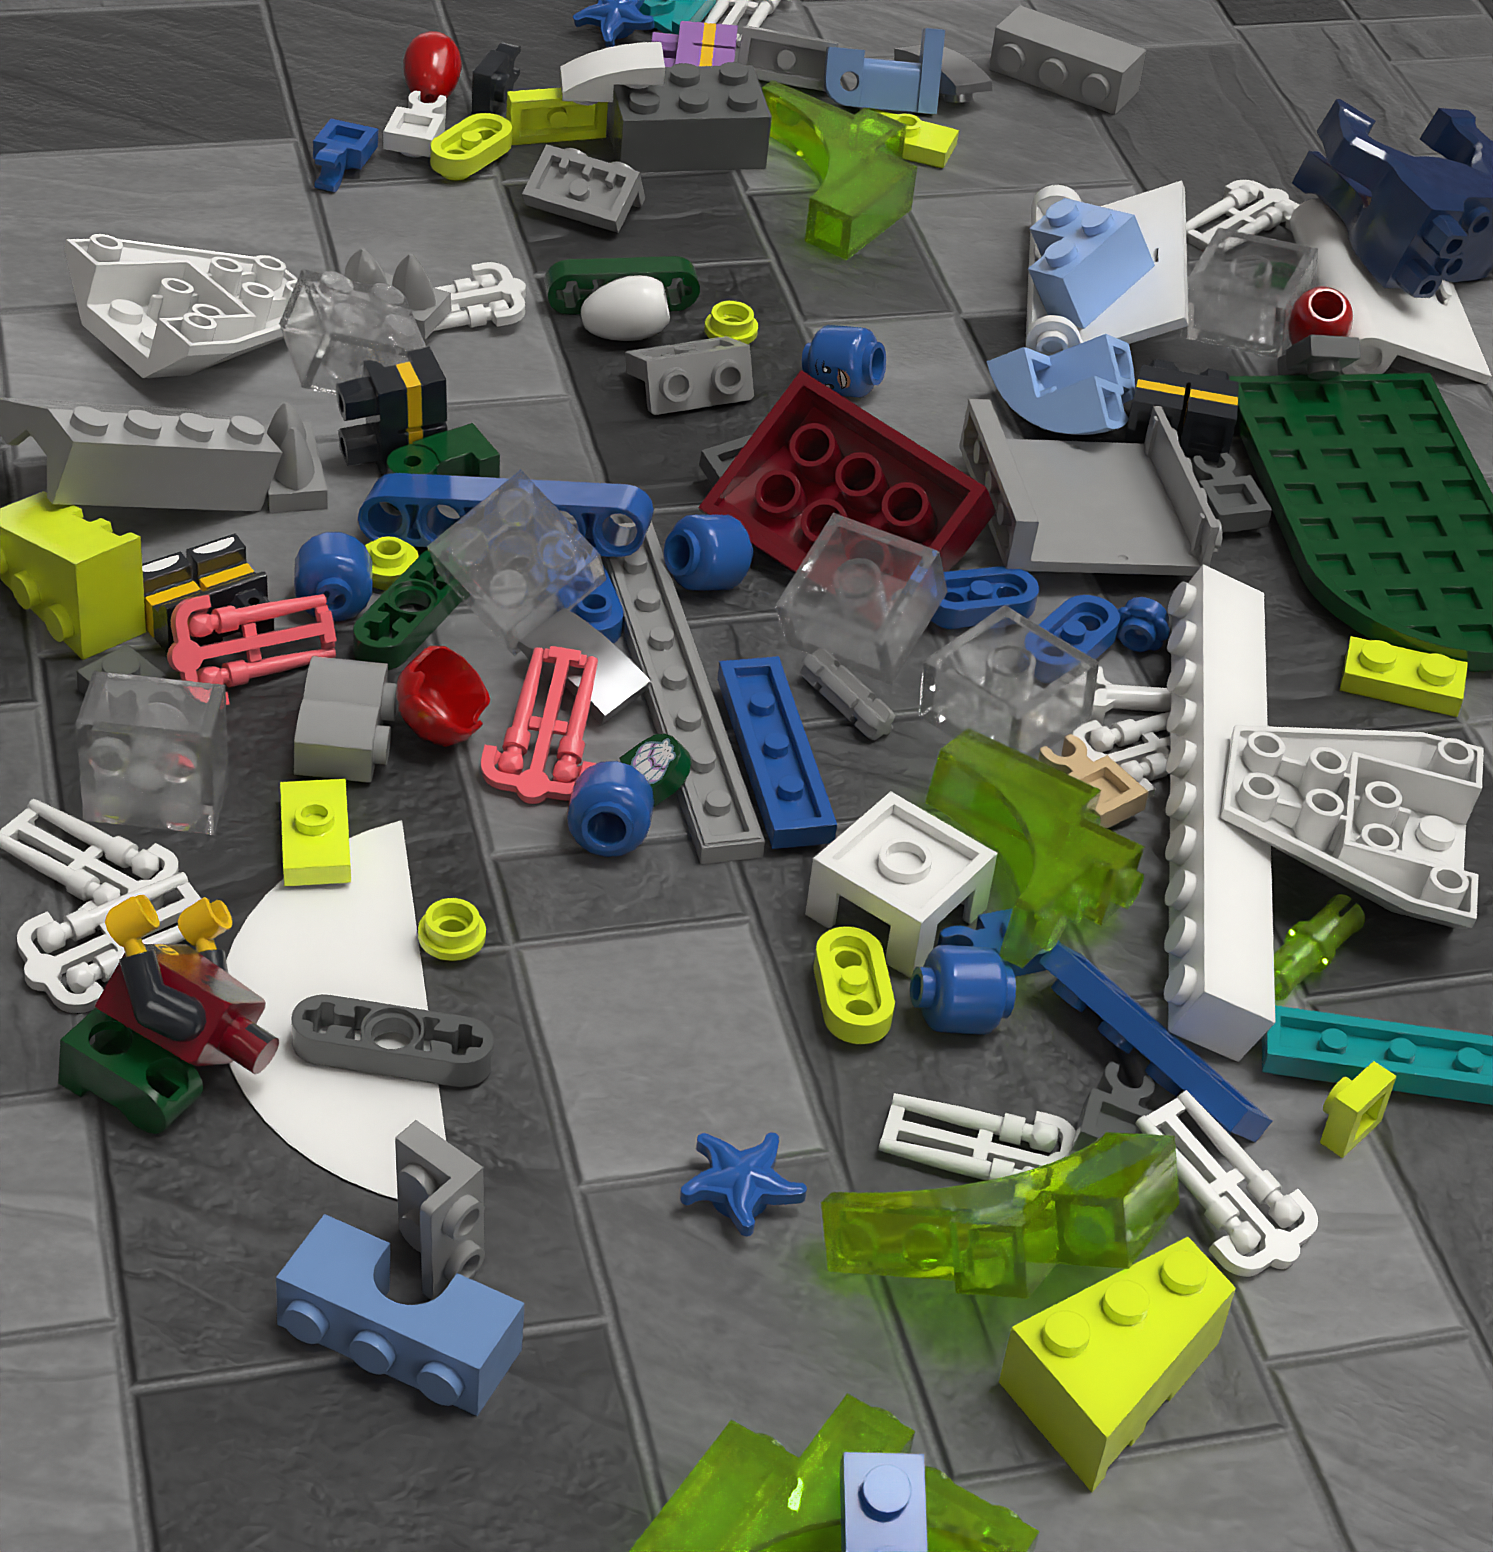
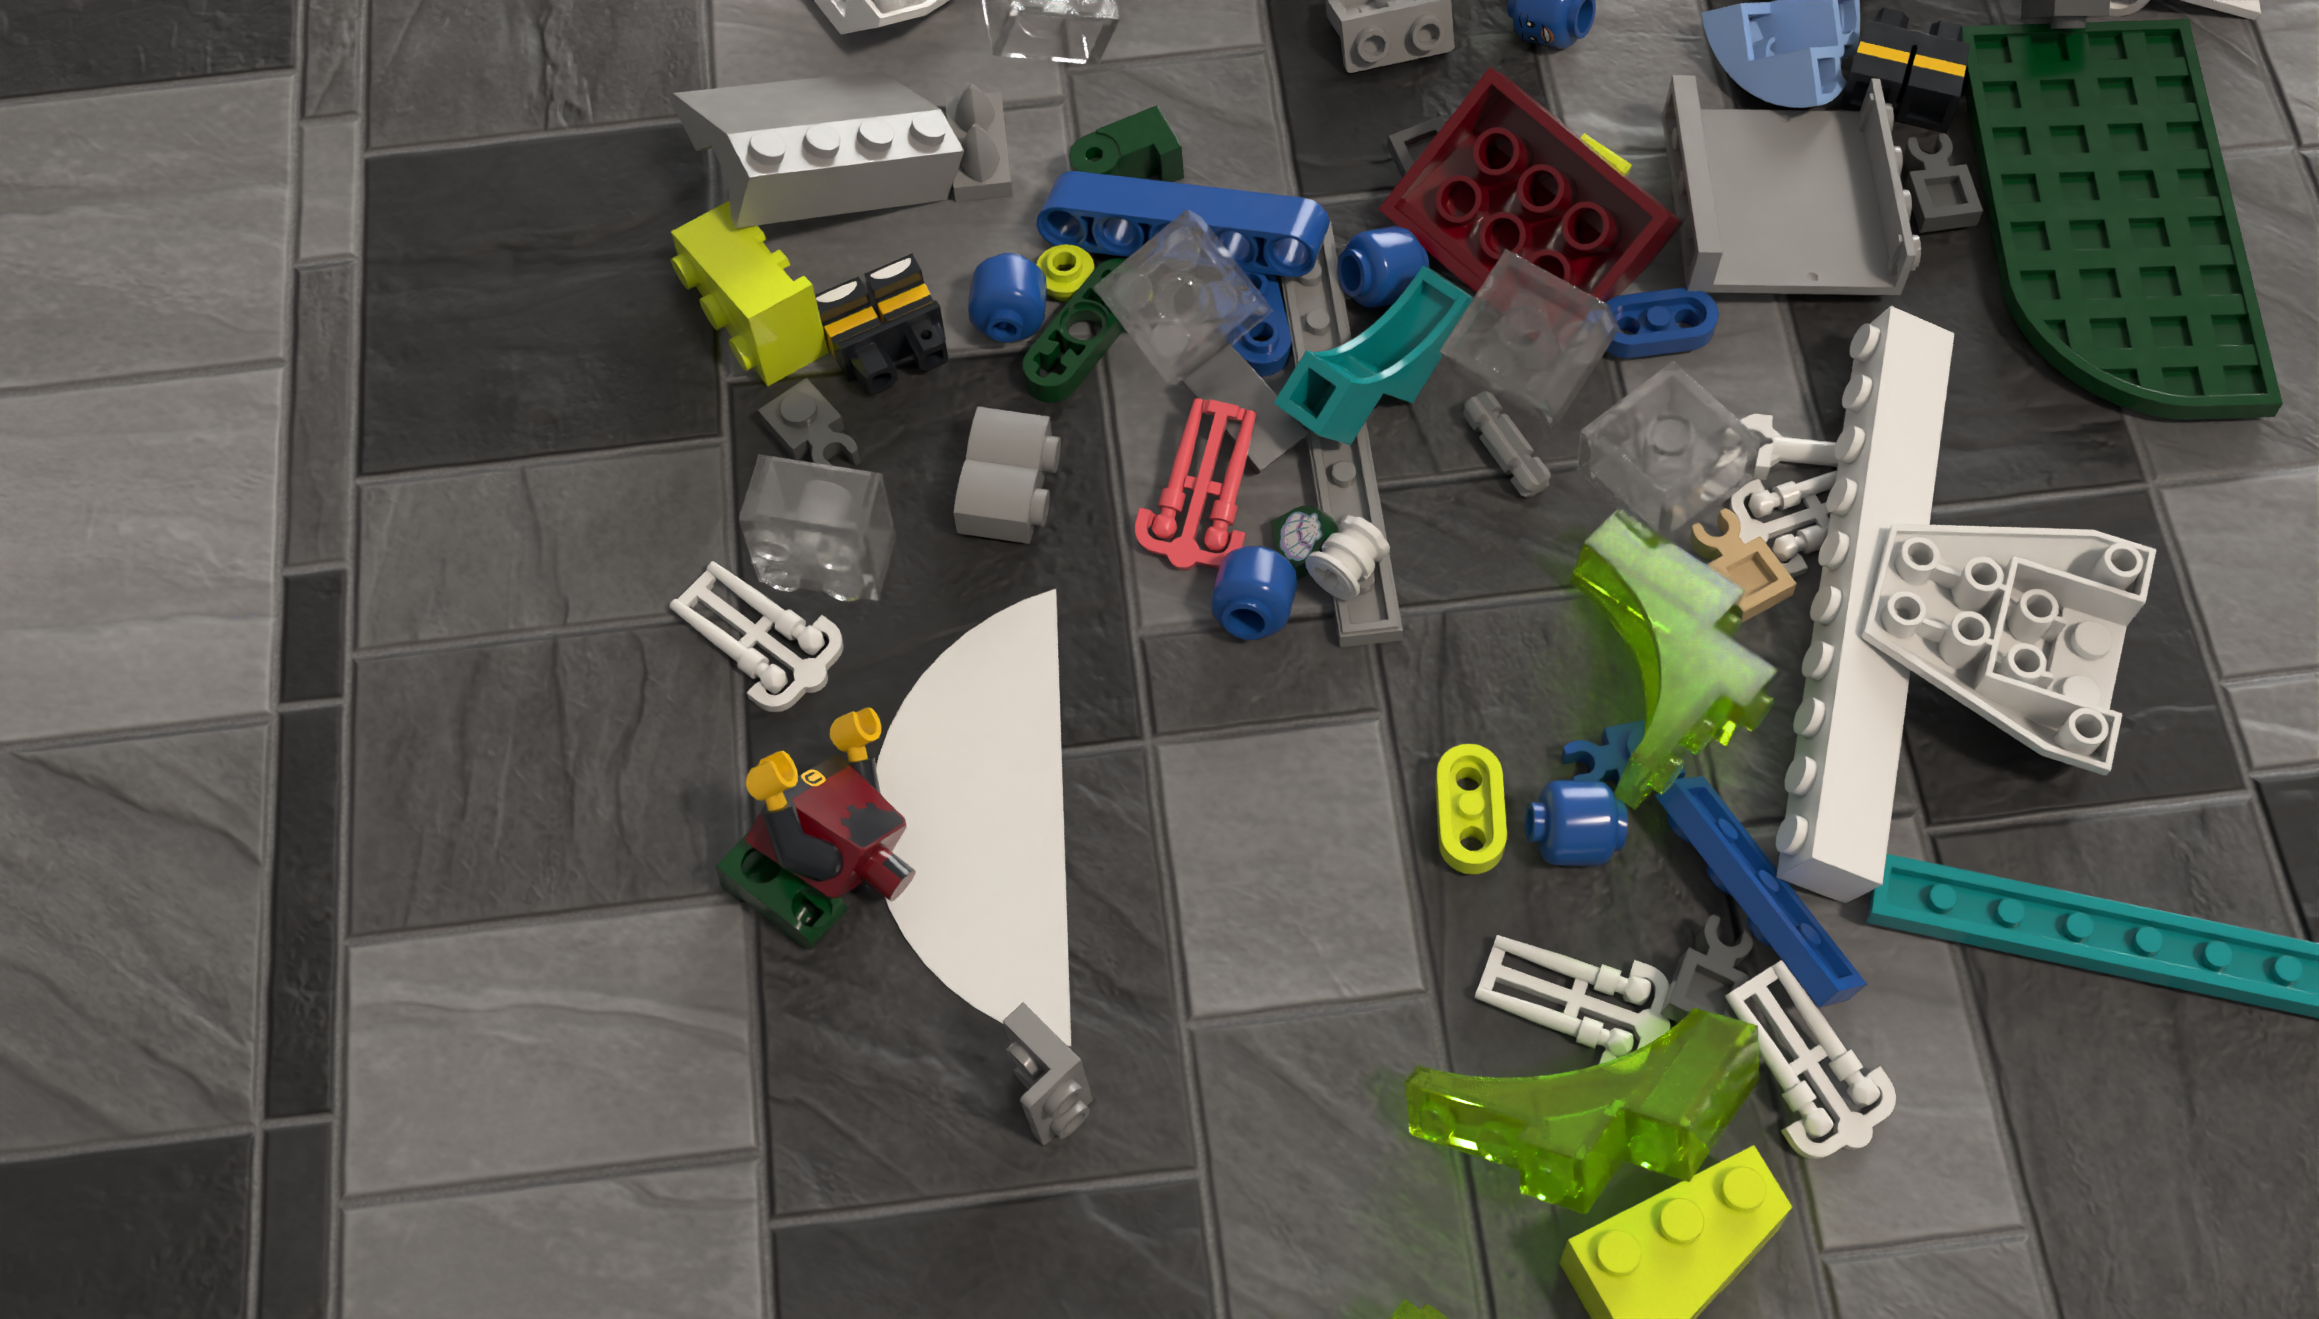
camera: 15 degrees right, 20 degrees up
white piece [17,872,201,1013] -> none
coral piece [167,594,337,708] -> none
medium blue arch [276,1214,525,1416] -> none
neon yellow plate [280,779,351,886] -> none
dark grey beam [291,994,494,1087] -> none
black hips [336,346,448,476] -> none
red hair [396,646,490,747] -> none
neon yellow plate [418,898,486,961] -> none
blue animal [680,1132,807,1237] -> none
blue plate [717,656,837,849] -> none
white panel [805,791,998,978] -> none
blue plate [1025,595,1120,681] -> none
blue plate [1116,597,1170,652] -> none
clear neon green pin [1274,894,1365,1001] -> none
neon yellow plate [1320,1061,1397,1158] -> none
neon yellow plate [1340,636,1468,717] -> none
none -> teal arch [1274,266,1478,445]
none -> white bush [1305,515,1390,601]

